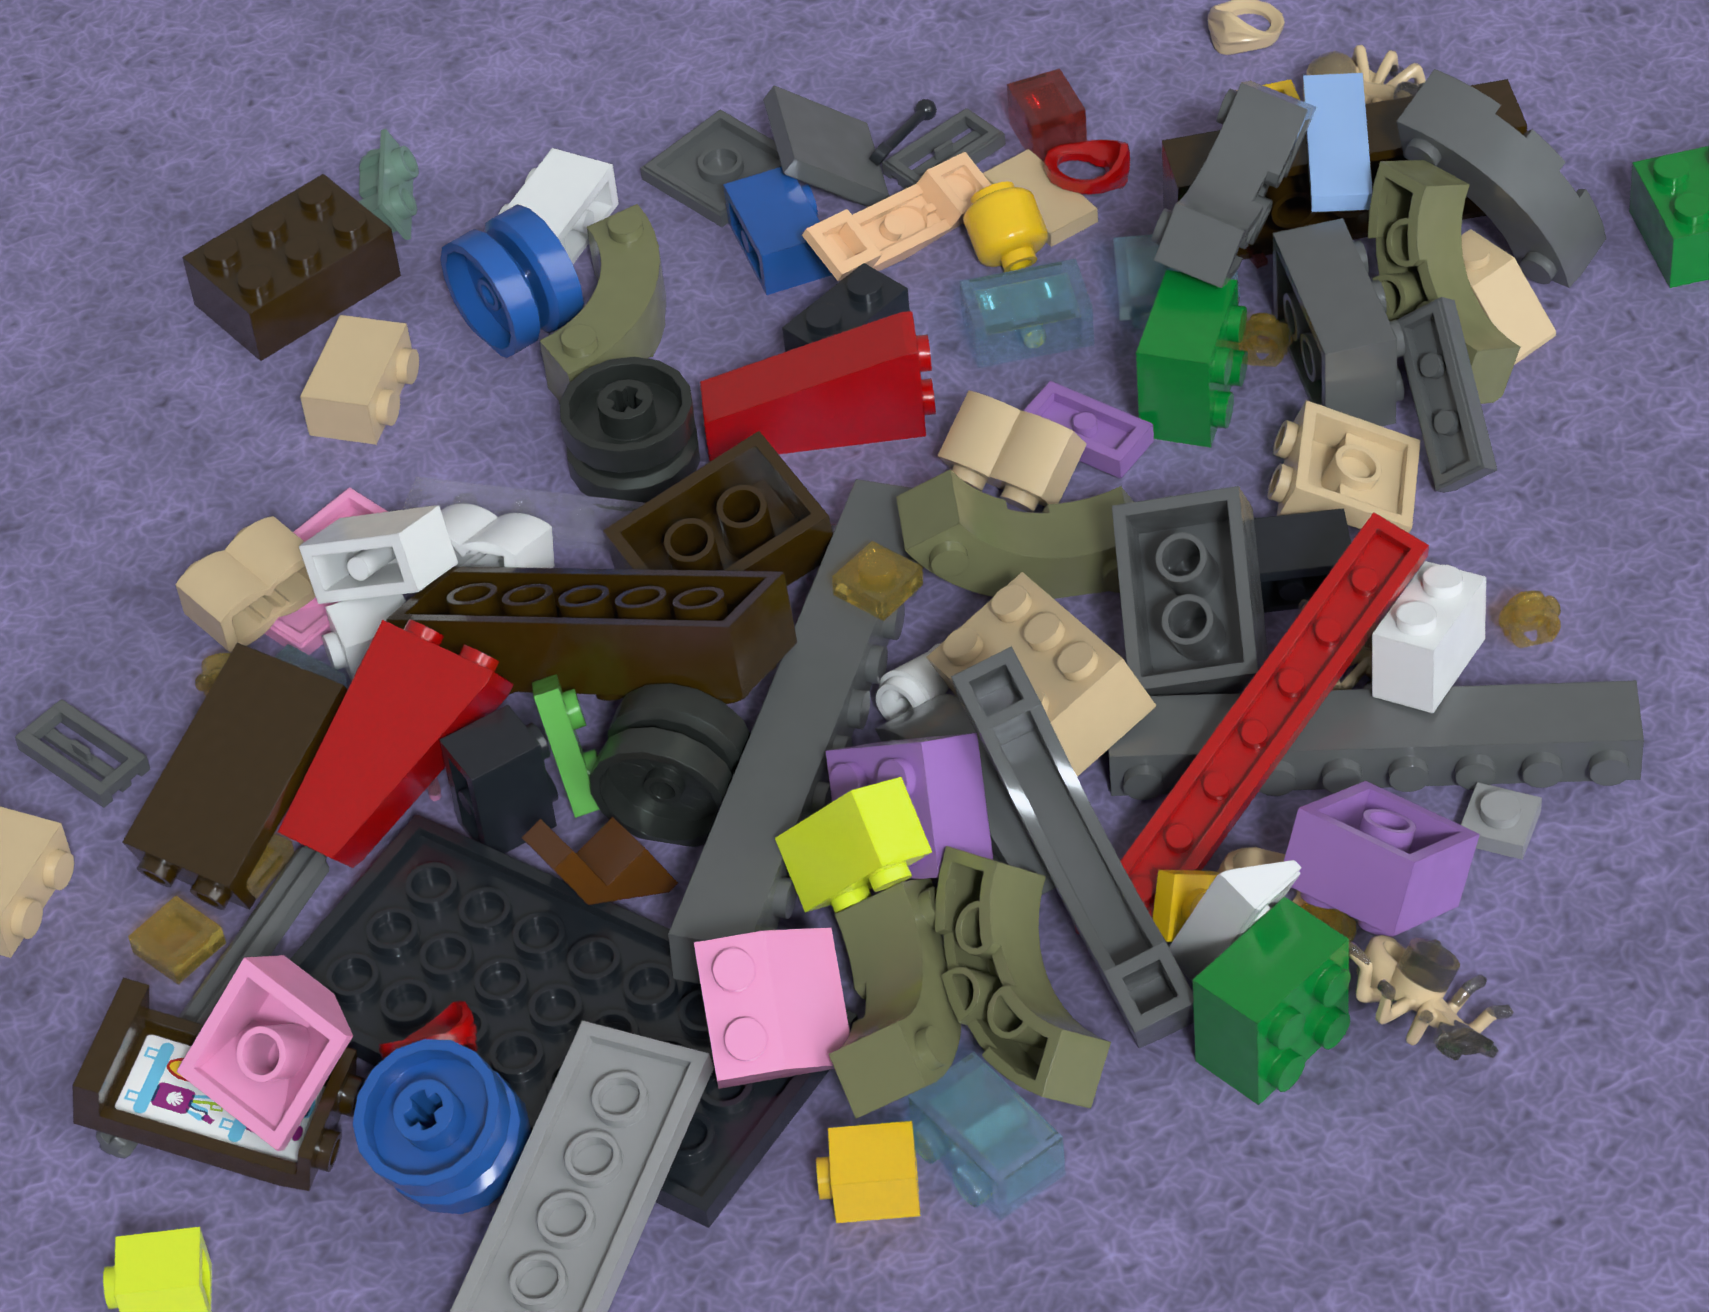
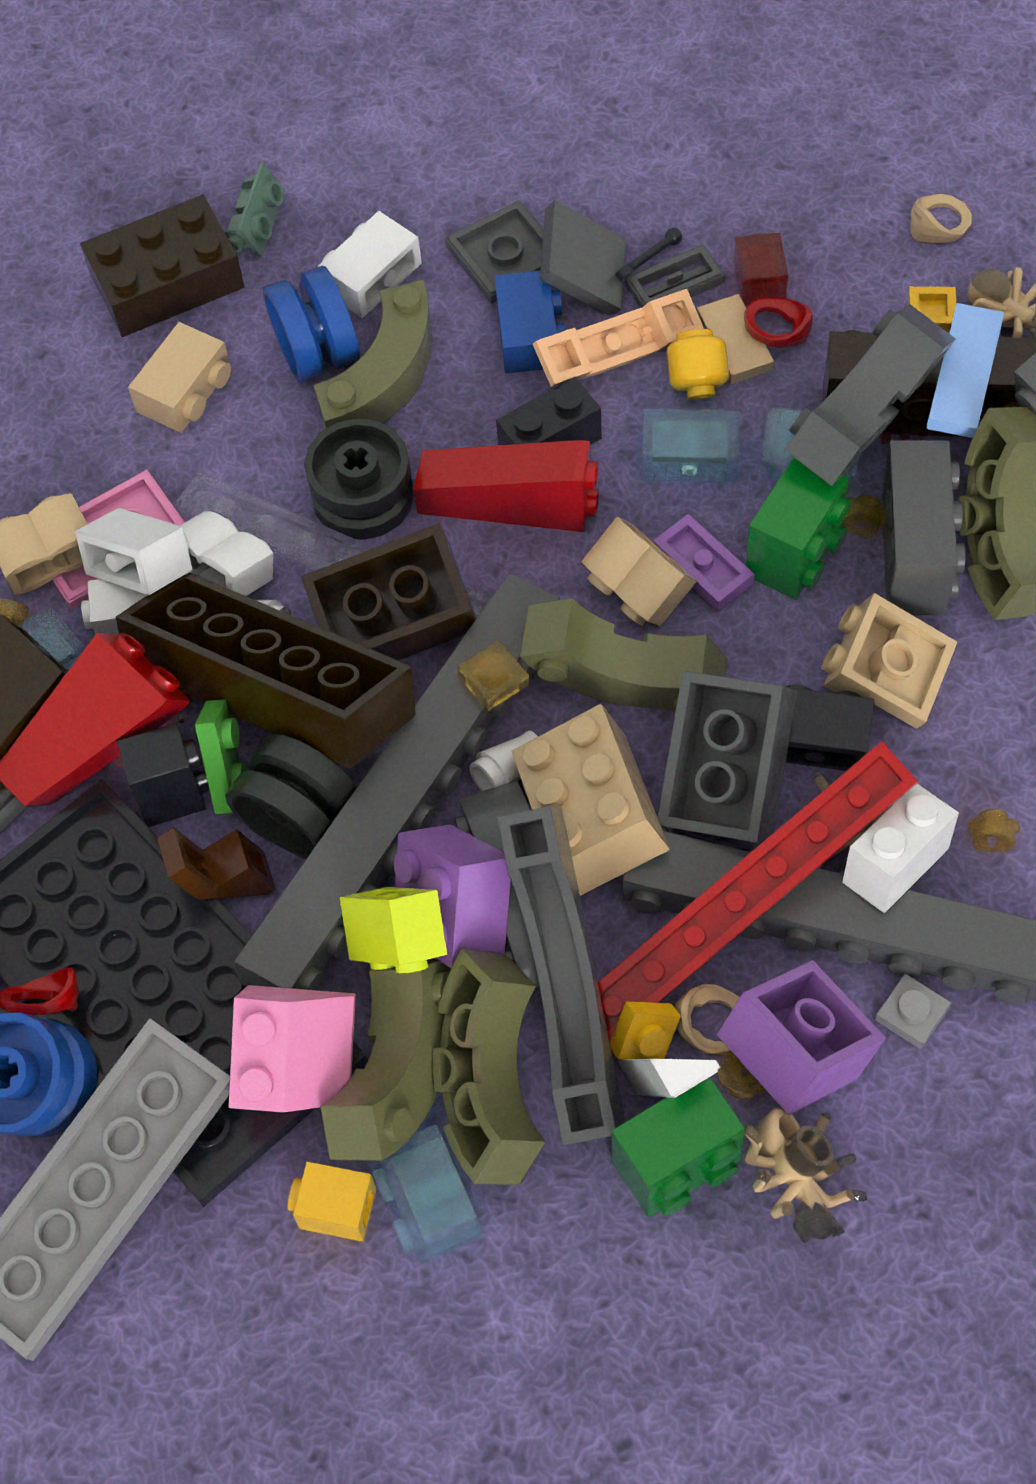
camera: 15 degrees right, 15 degrees up
dark grey tile [1397,297,1497,493] -> none

